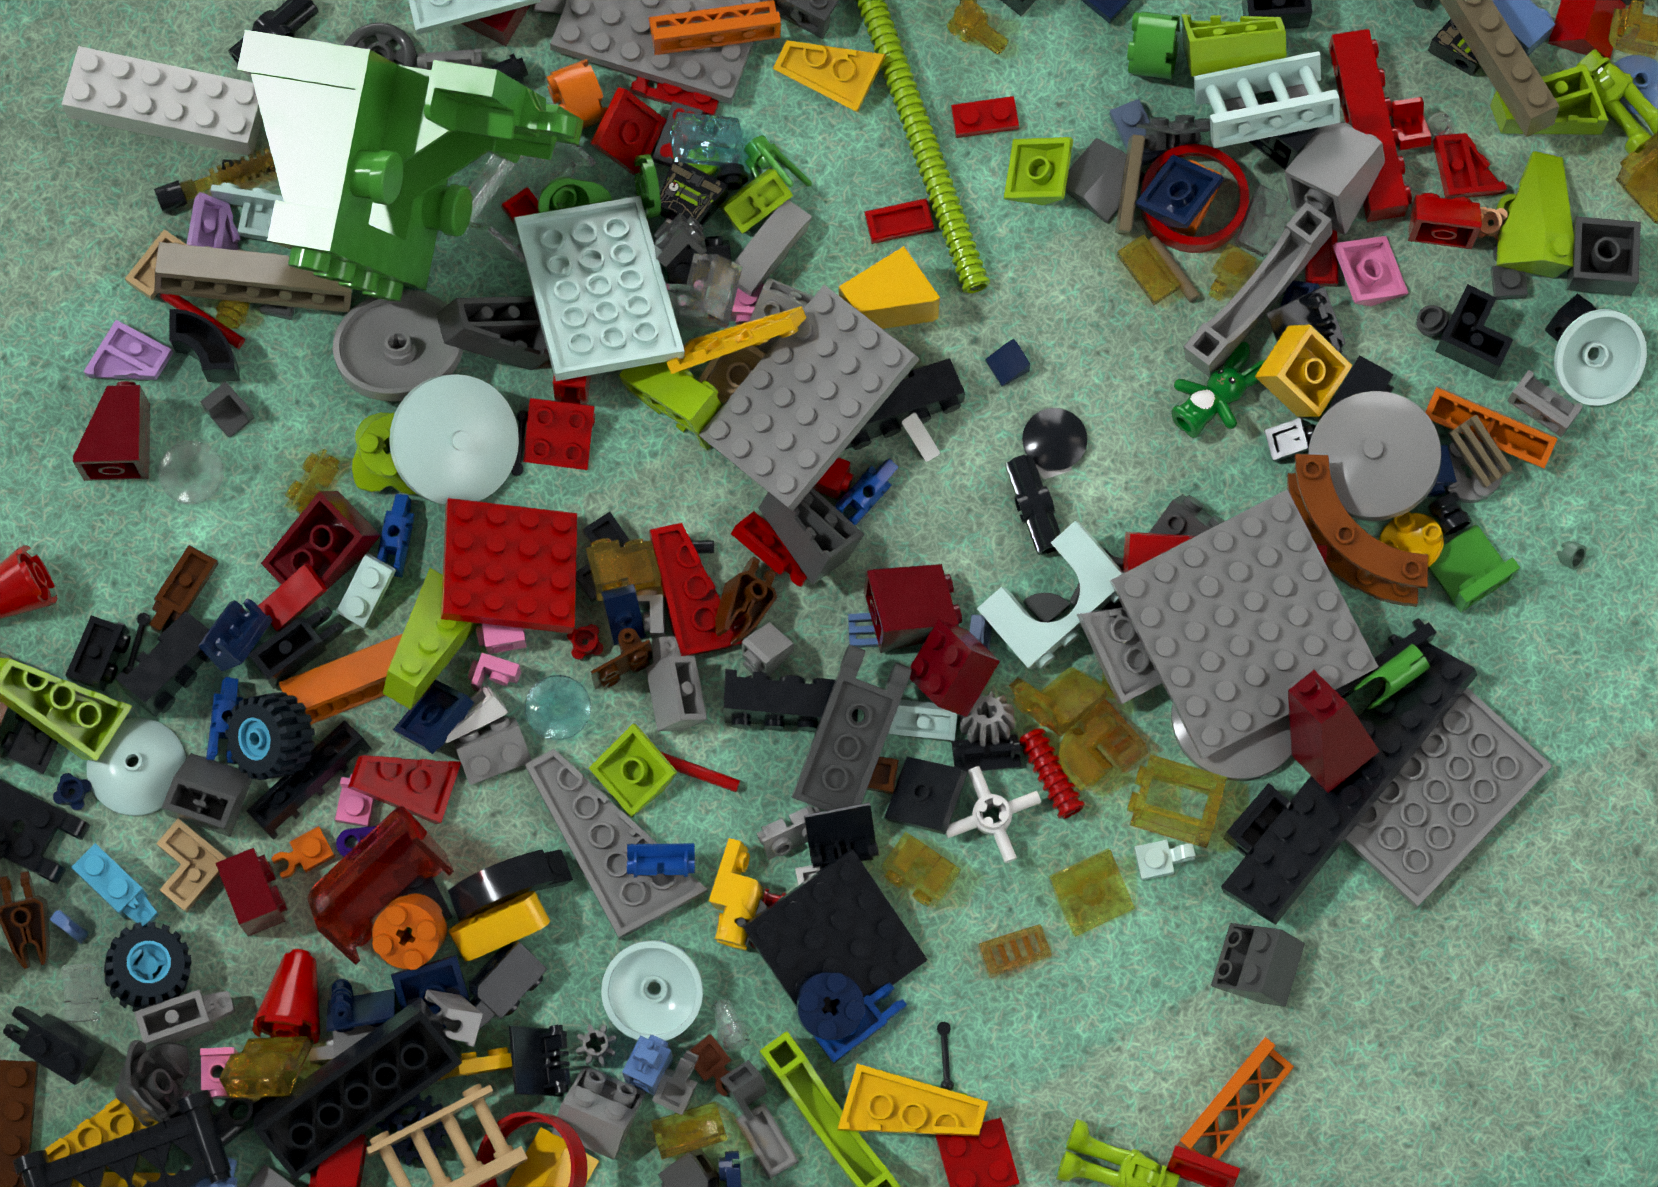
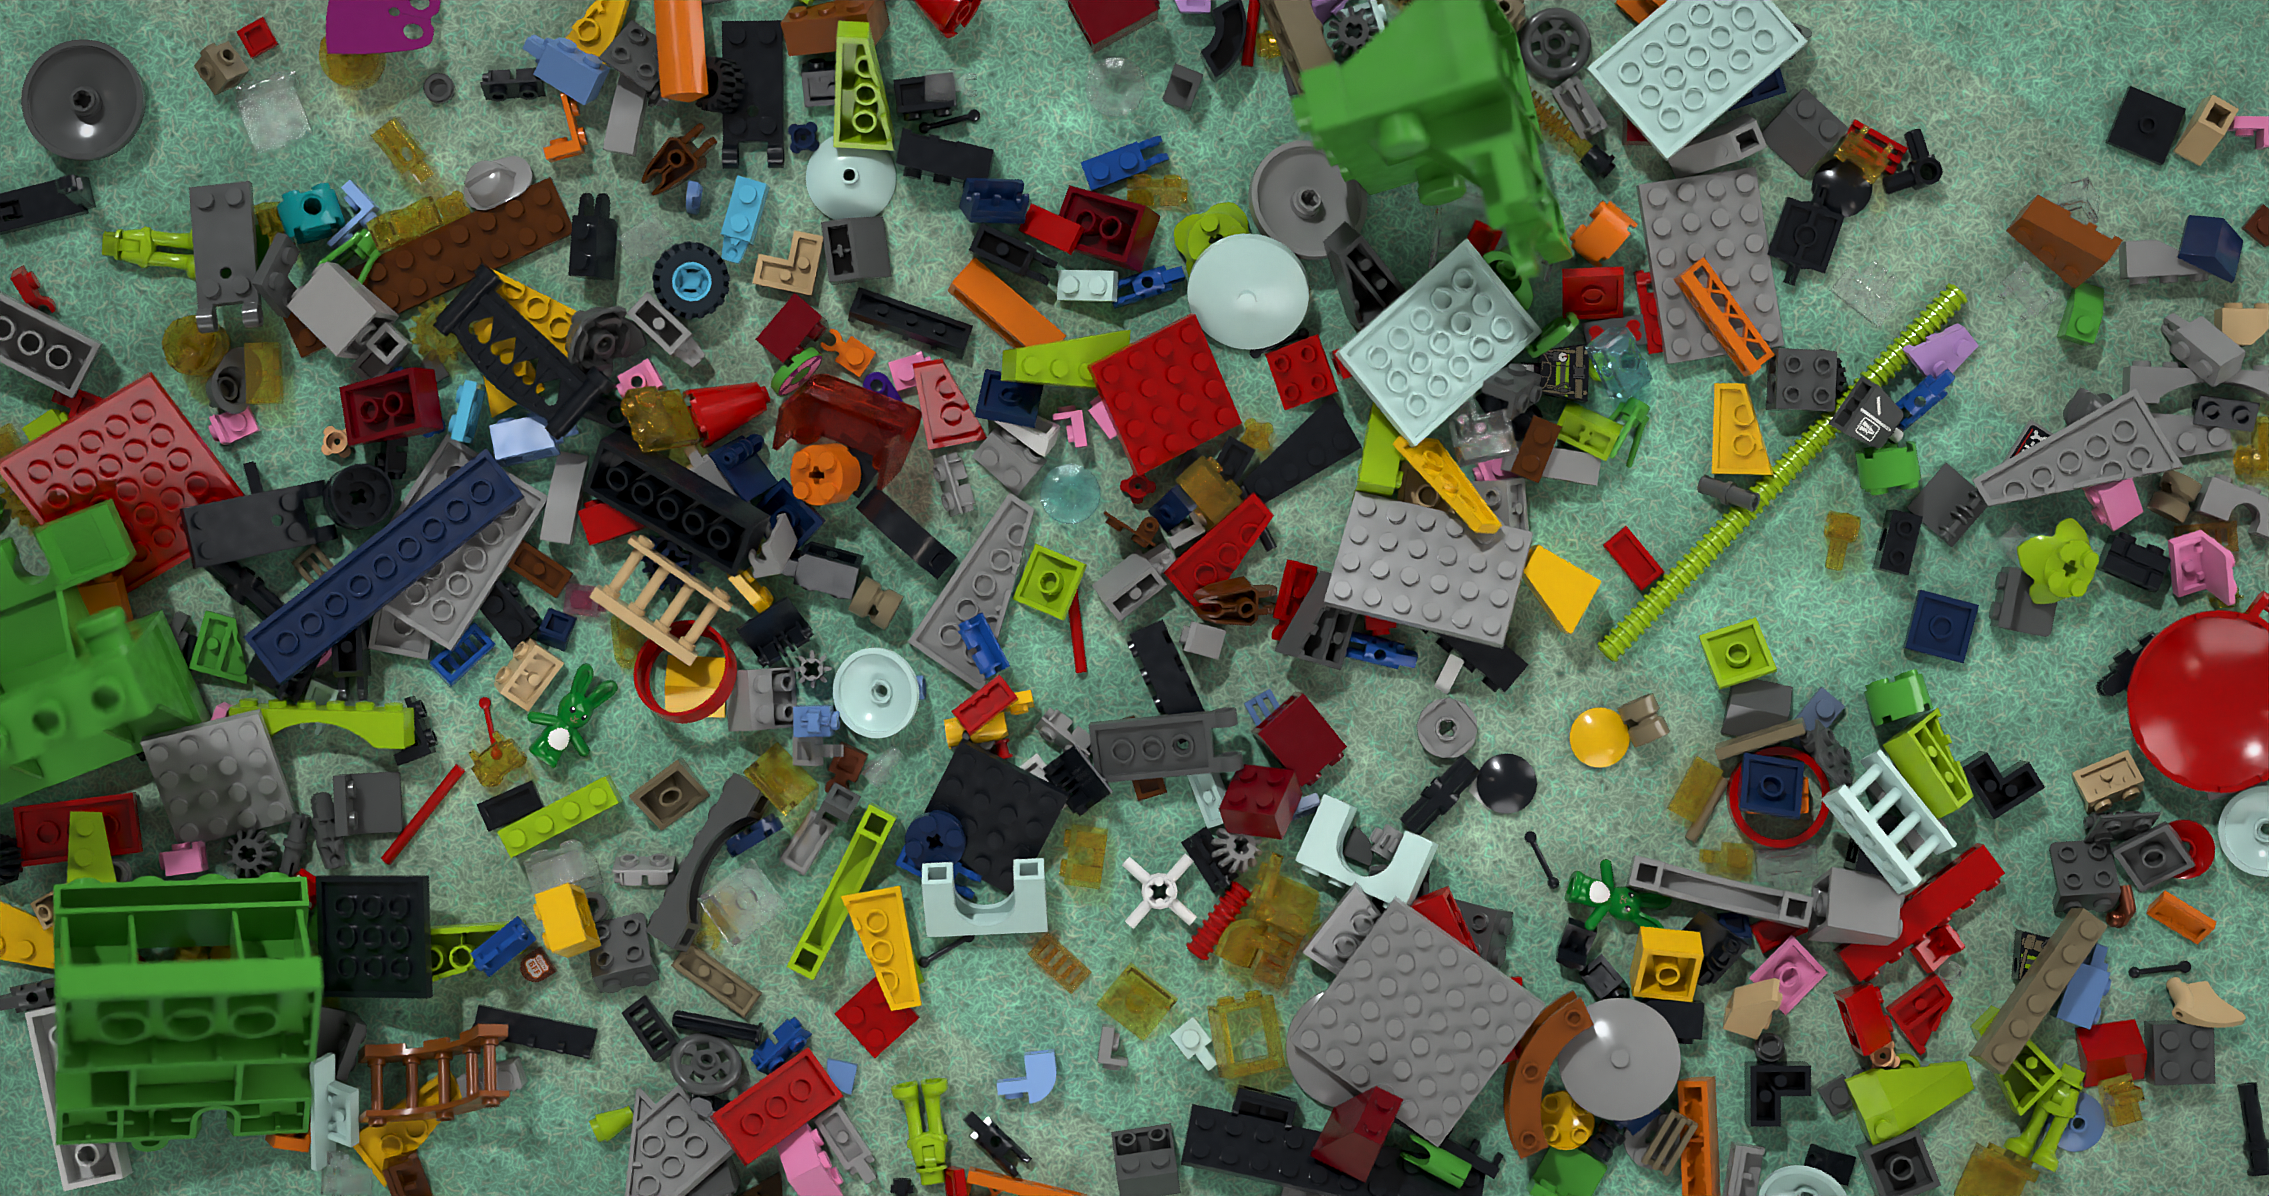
camera: 65 degrees right, 15 degrees up
reddish brown hinge [149,545,219,635] -> none
blue hinge [206,677,243,763] -> none
black wheel [225,692,315,780] -> none
yellow beam [449,891,550,962] -> none
black plate [716,163,748,190] -> none
black plate [884,757,967,834] -> none
red plate [951,96,1019,138] -> none
dark blue slope [985,339,1030,387] -> none
none -> tile [771,347,823,397]
none -> dark tan wheel [848,576,904,630]
none -> light aqua arch [922,858,1048,937]
none -> clear plate [925,69,977,101]
none -> light grey hinge [933,452,975,517]
none -> red plate [951,674,1019,737]
none -> black hinge [963,1111,1032,1178]
none -> light blue brick [997,1049,1057,1104]
none -> blue hinge [1081,135,1169,191]
none -> light grey bracket [1097,1023,1128,1071]
none -> clear yellow plate [1240,418,1274,451]
none -> black wing [1243,396,1362,503]
none -> dark grey gear [1327,6,1379,57]
none -> light grey gear [1368,824,1404,861]
none -> light grey plate [1416,698,1477,758]
none -> reddish brown plate [1510,416,1562,484]
none -> black hinge [1524,831,1560,889]
none -> black bracket [1556,917,1598,971]
none -> yellow dish [1569,707,1630,768]
none -> dark tan wheel [1617,693,1670,747]
none -> dark grey pin [1697,474,1760,512]
none -> tan slope [1723,978,1783,1040]

